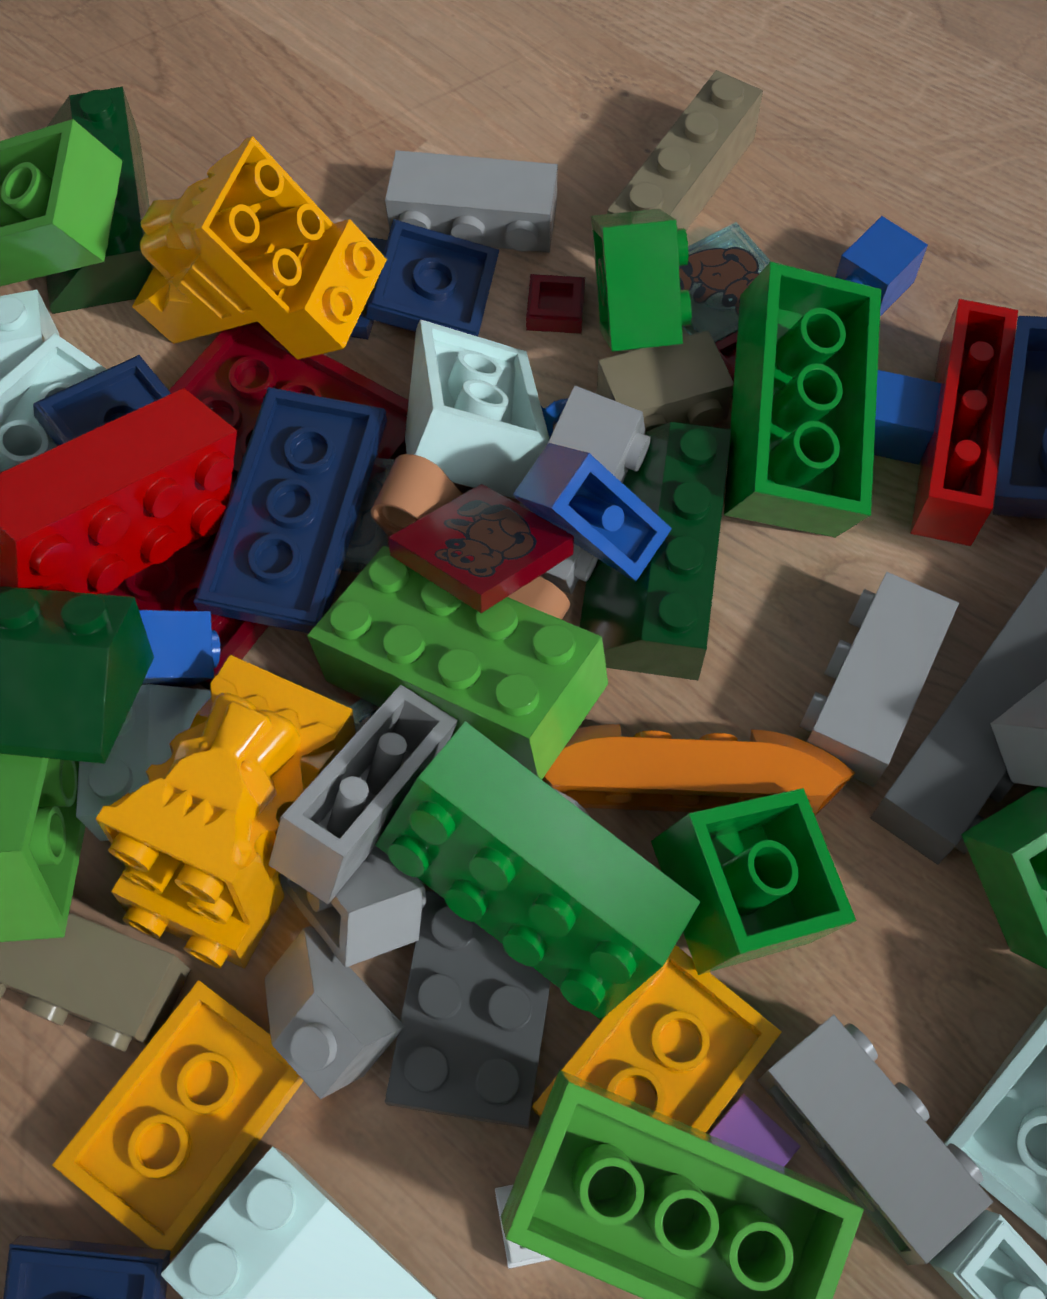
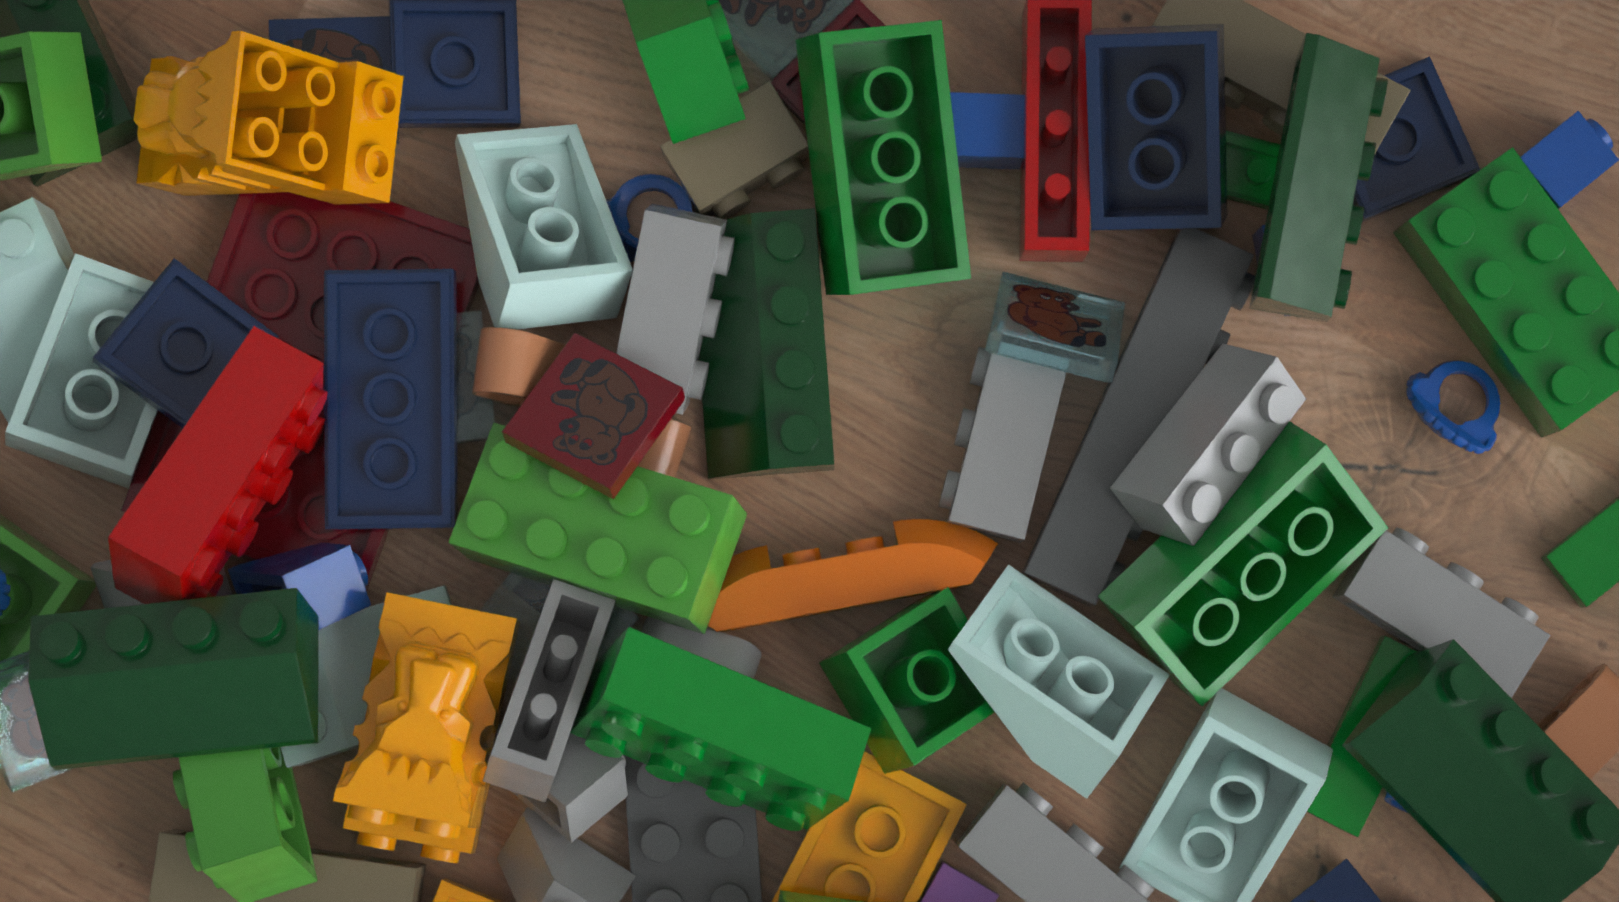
camera: 10 degrees left, 20 degrees up
blue slope [513,443,672,581] -> none
dark red tile [526,274,585,334] -> none
none -> light aqua slope [948,564,1170,799]
none -> clear light blue tile [985,272,1125,383]

